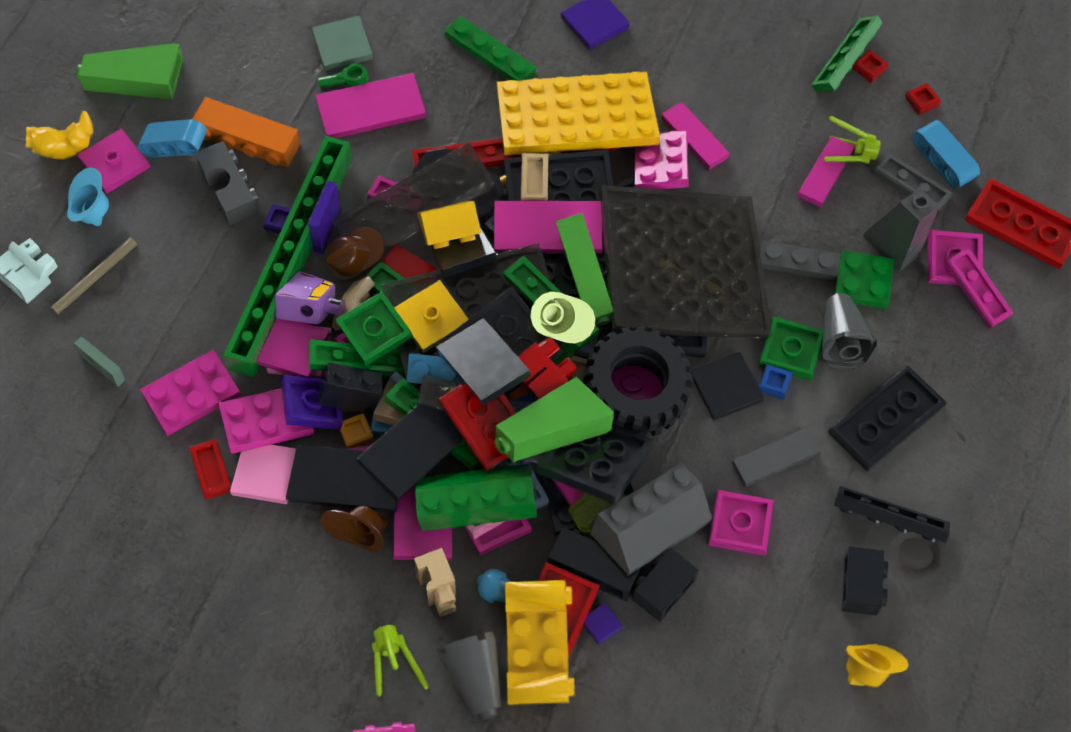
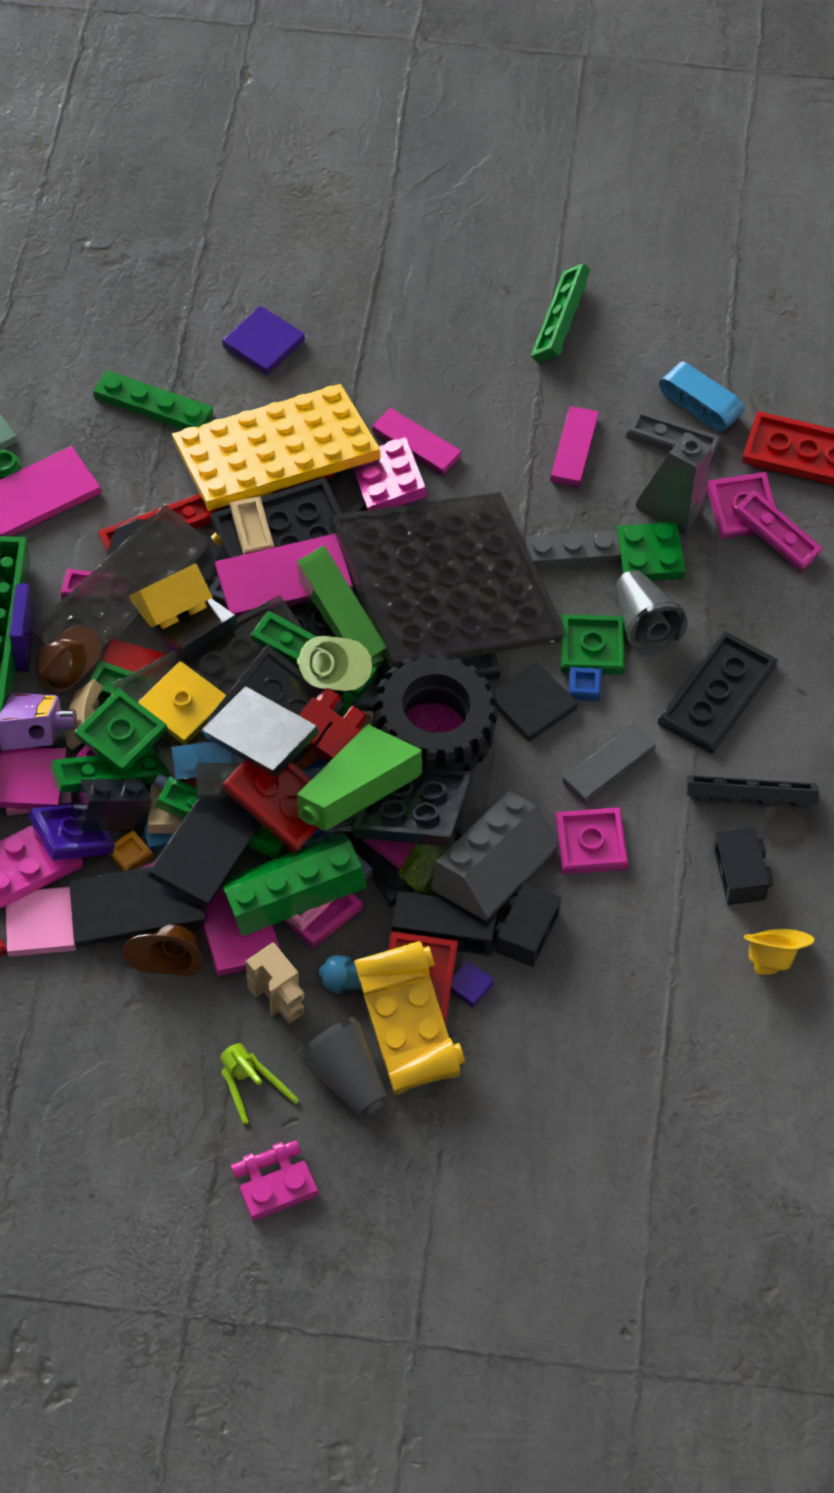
camera: 15 degrees left, 5 degrees down
lime plant [824,116,881,164] -> none
red tile [852,50,889,83] -> none
red tile [905,83,941,116] -> none

